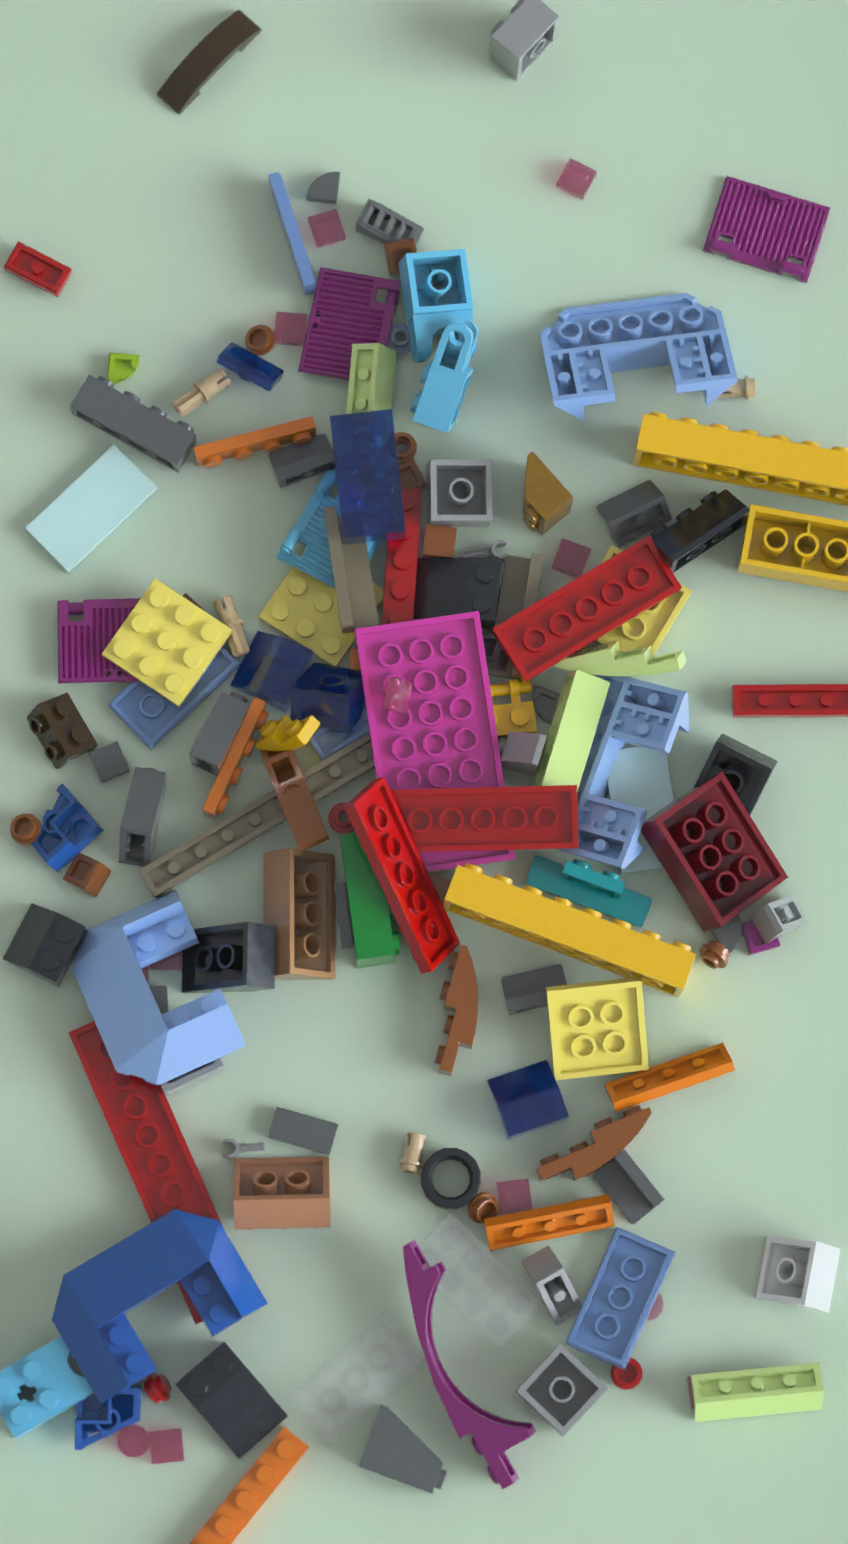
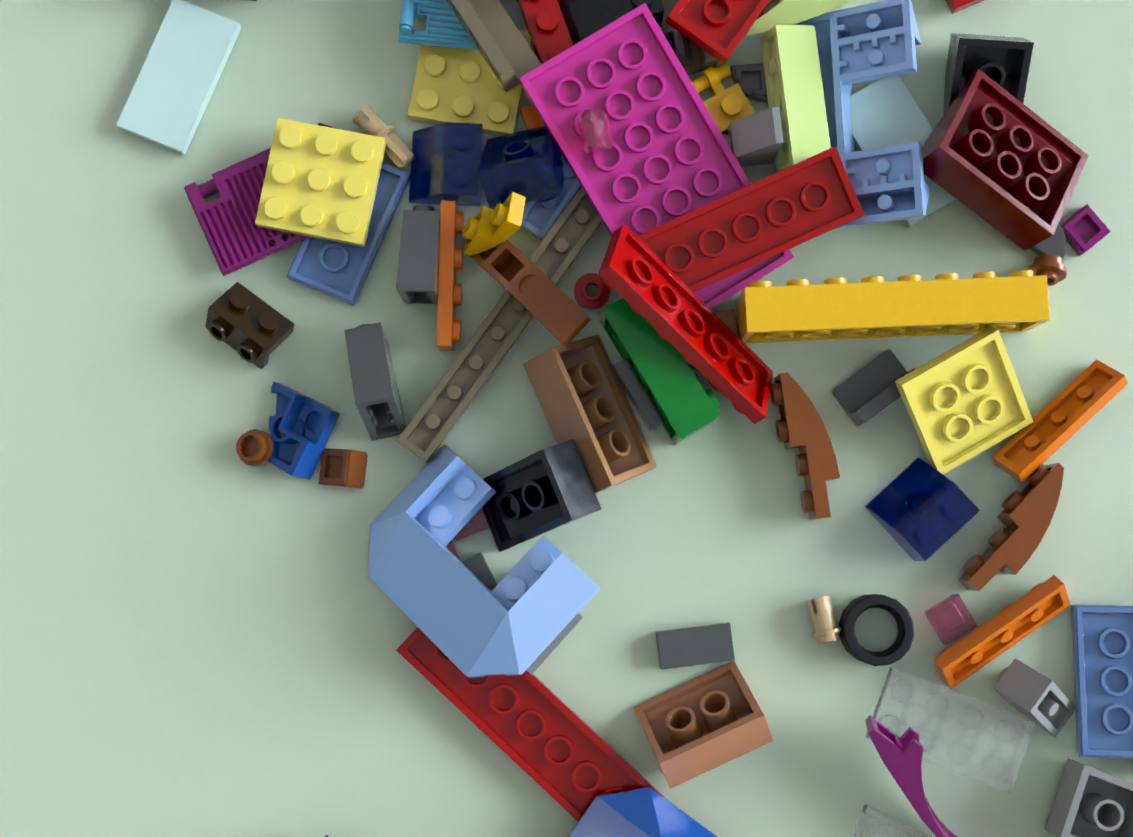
camera: 20 degrees left, 5 degrees up
black slope [3,903,87,987] -> none
dark grey tile [89,741,130,783] -> none
light grey hand [222,1139,266,1159] -> none
dark orange plate [467,1192,499,1223] -> none
teal bracket [525,855,652,928] -> none
dark grey panel [594,1149,665,1224] -> none
light grey slope [751,895,807,943] -> none

